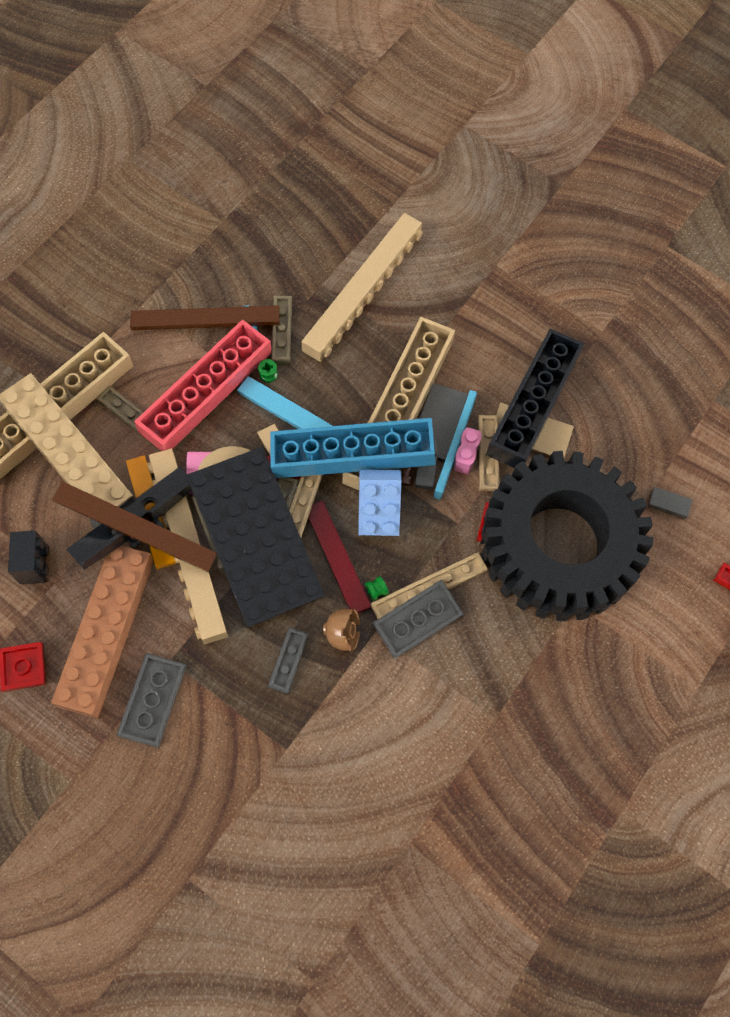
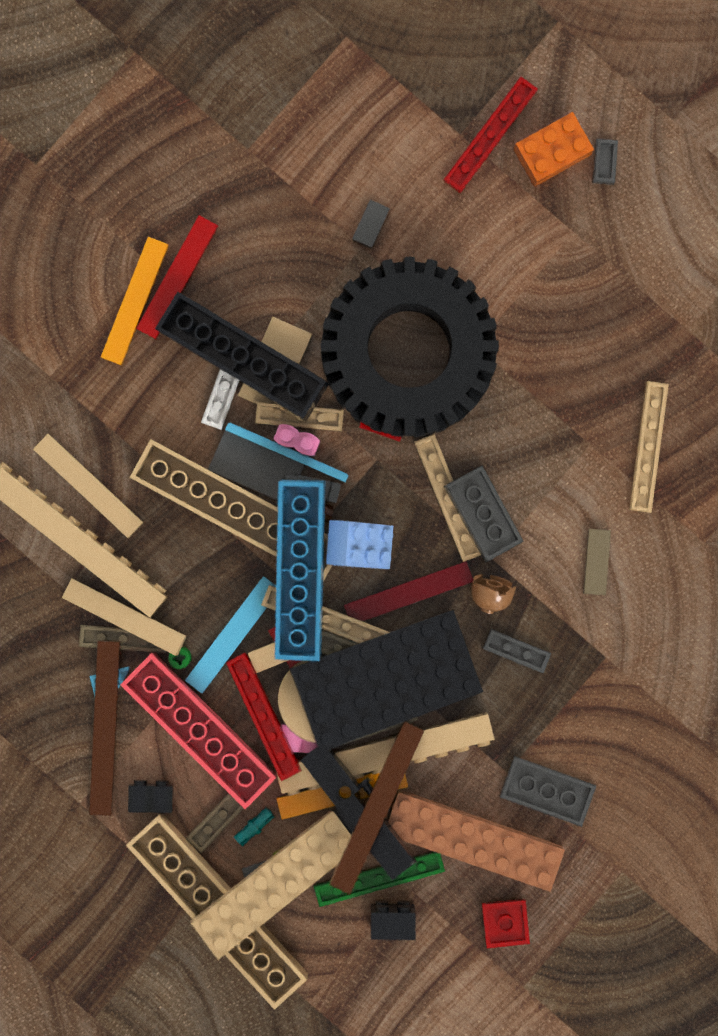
camera: 85 degrees left, 20 degrees up
green wheel [365,576,389,601] -> none
none -> tan tile [33,434,144,538]
none -> tan tile [62,578,187,656]
none -> light orange tile [101,237,169,366]
none -> black brick [128,780,174,813]
none -> red tile [136,215,218,340]
none -> white tile [201,370,239,430]
none -> red tile [226,653,302,781]
none -> teal pin [234,807,275,847]
none -> green tile [314,851,445,907]
none -> dark tan tile [583,529,611,595]
none -> tan tile [629,381,669,513]

